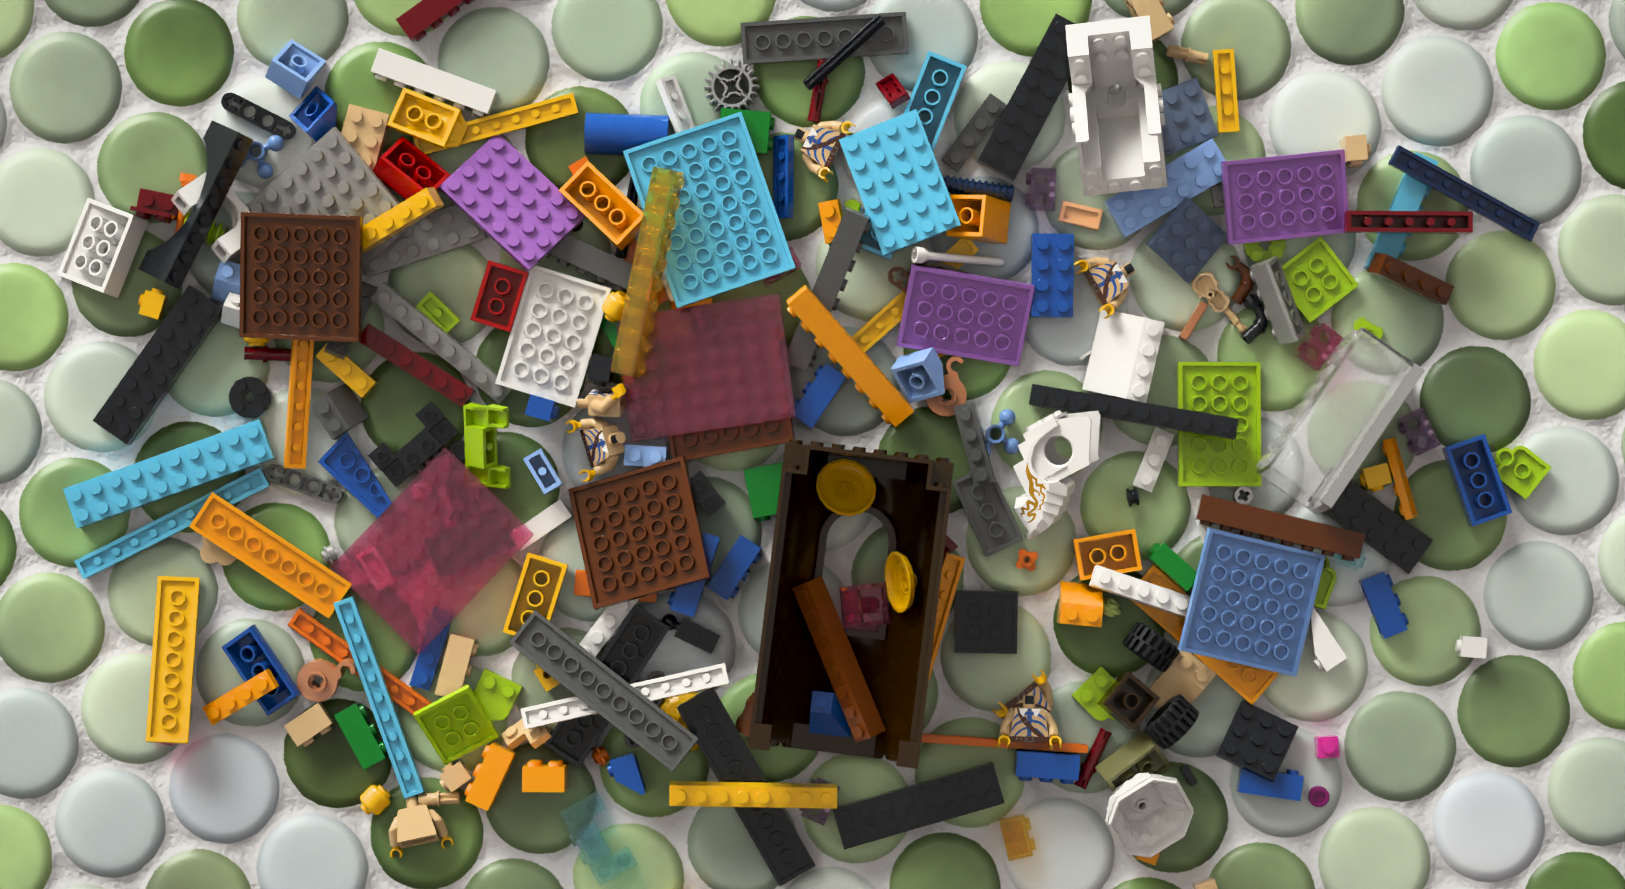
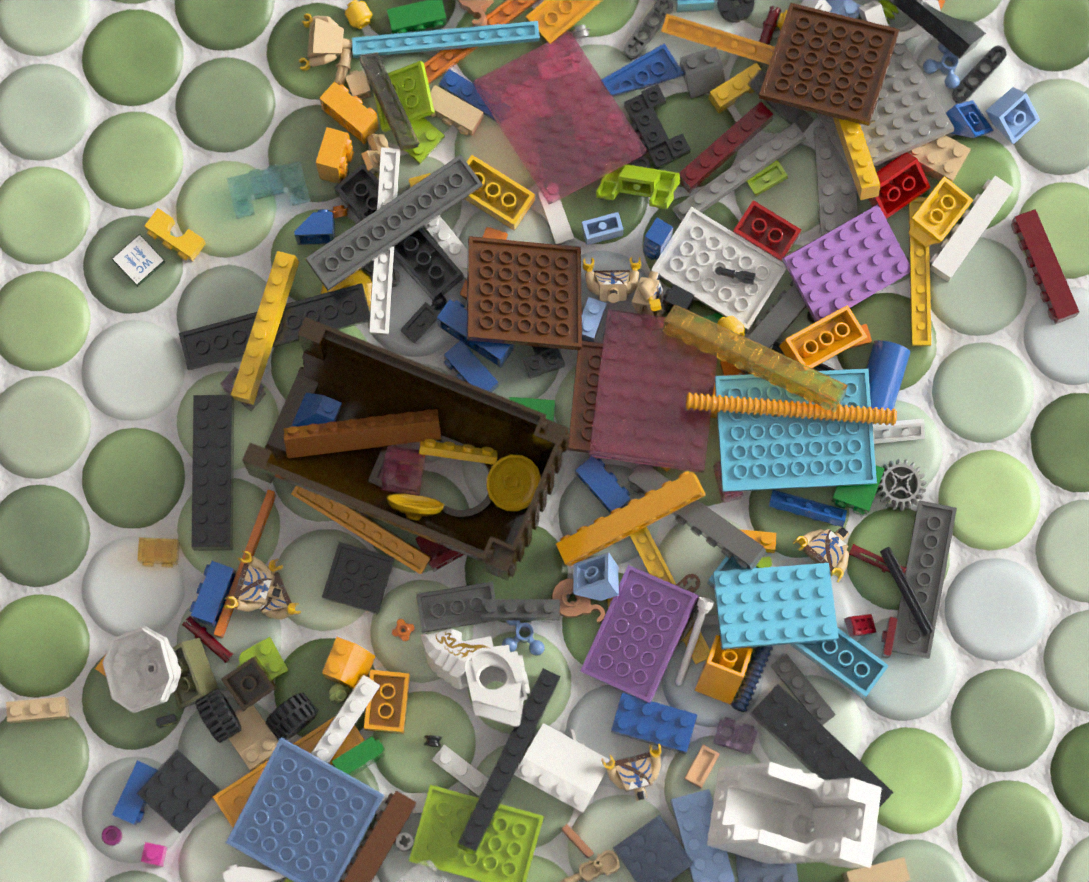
camera: 105 degrees right, 10 degrees down
none -> clear smoke plate [359,52,419,150]
none -> yellow plate [419,439,497,465]
none -> light orange piece [686,392,897,426]
none -> black piece [715,266,756,285]
none -> dark red plate [881,617,898,658]

